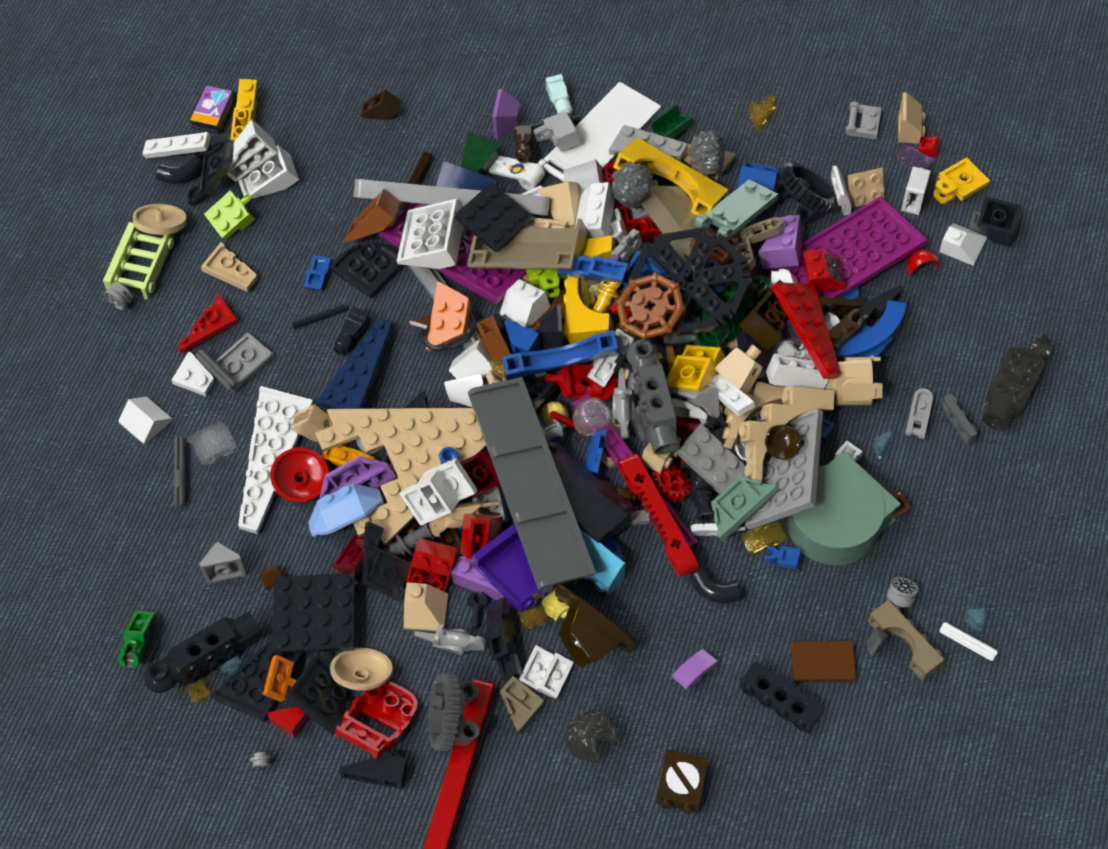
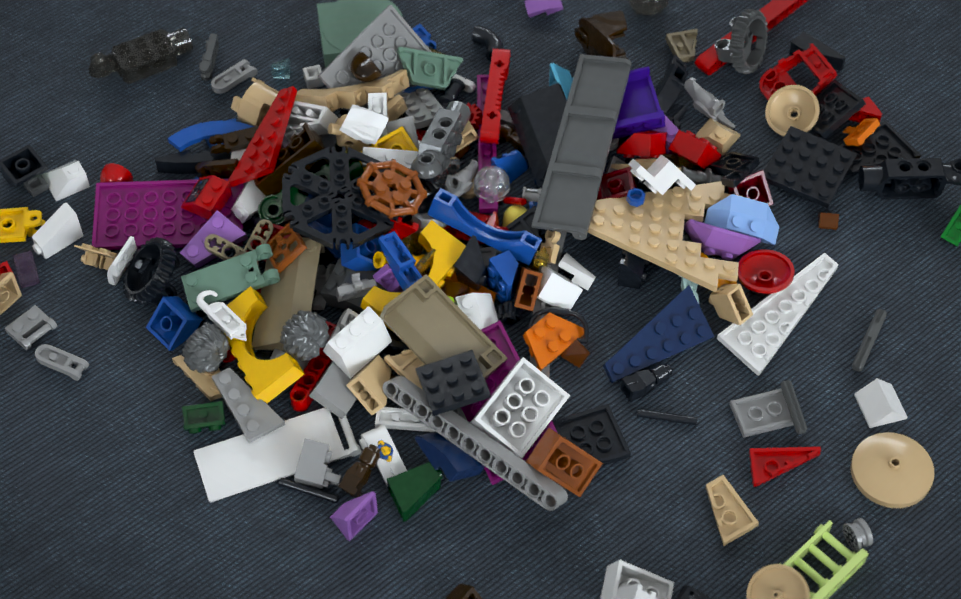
camera: 150 degrees left, 5 degrees down
white wing [172,352,215,396] -> none
clear slope [186,420,237,465] -> none
light grey slope [200,542,246,584] -> none
lime plate [204,190,255,240] -> none
light grey plate [250,752,271,767] -> none
blue slope [303,255,332,291] -> none
dark brown axle [407,152,432,185] -> none
white slope [518,646,574,698] -> none
light aqua piece [546,74,573,117] -> none
clear yellow slope [748,94,776,132] -> none
reddish brown slope [892,490,912,518] -> none
none -> light grey plate [35,344,89,381]
none -> white plate [196,290,247,341]
none -> white slope [339,104,389,145]
none -> white plate [362,147,419,169]
none -> tan dish [851,432,934,508]

